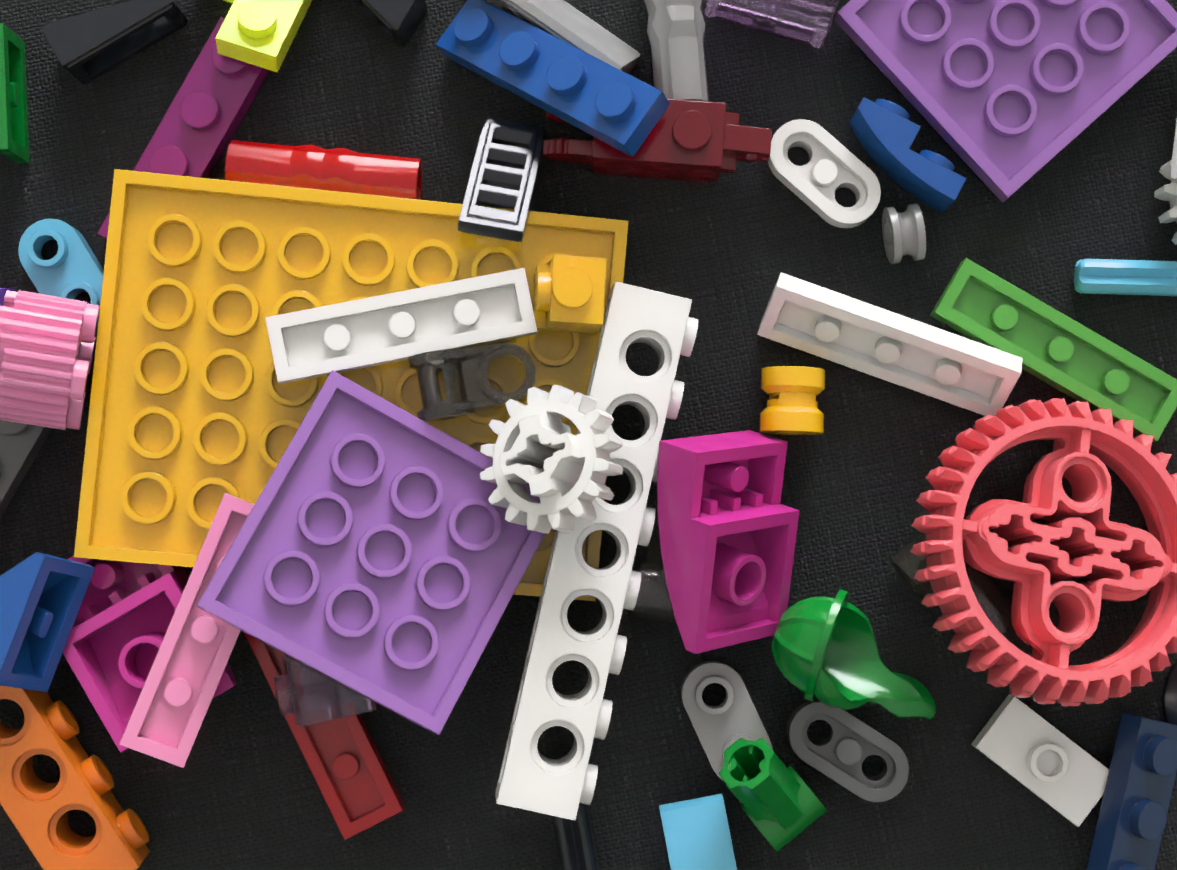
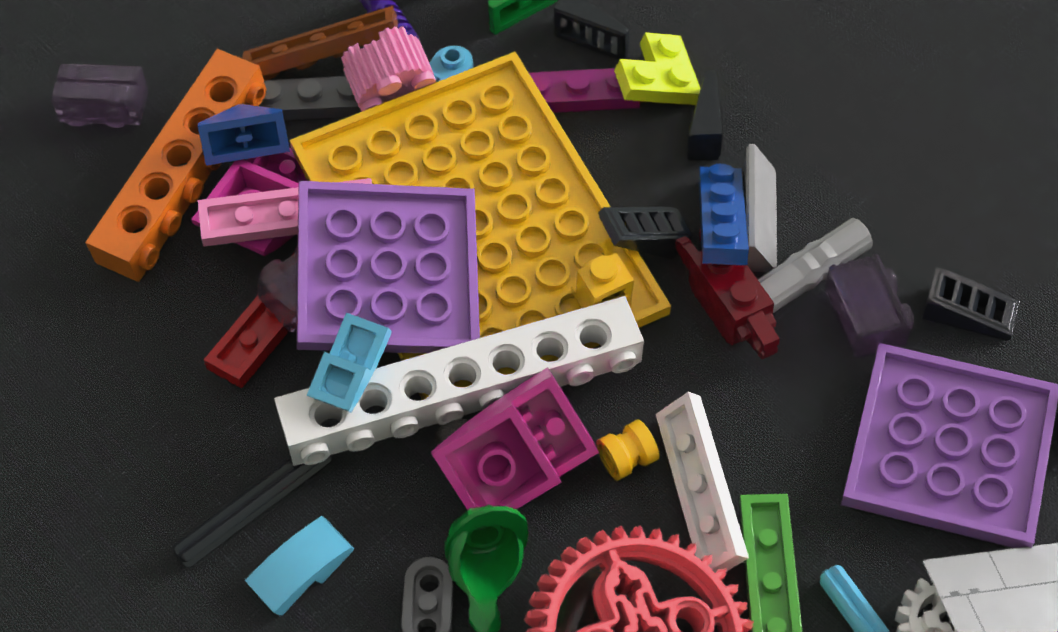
camera: 55 degrees right, 30 degrees down
red axle [225,140,423,200] -> none
white plate [265,268,537,384] -> none
clear smoke piece [408,343,536,422] -> none
white gear [480,385,623,534] -> none
light grey plate [681,661,773,781] -> none
green piece [719,738,827,852] -> none
white plate [768,119,881,228] -> none
blue slope [849,97,967,213] -> none
light grey bush [882,203,926,264] -> none
none -> medium azure slope [307,313,392,412]

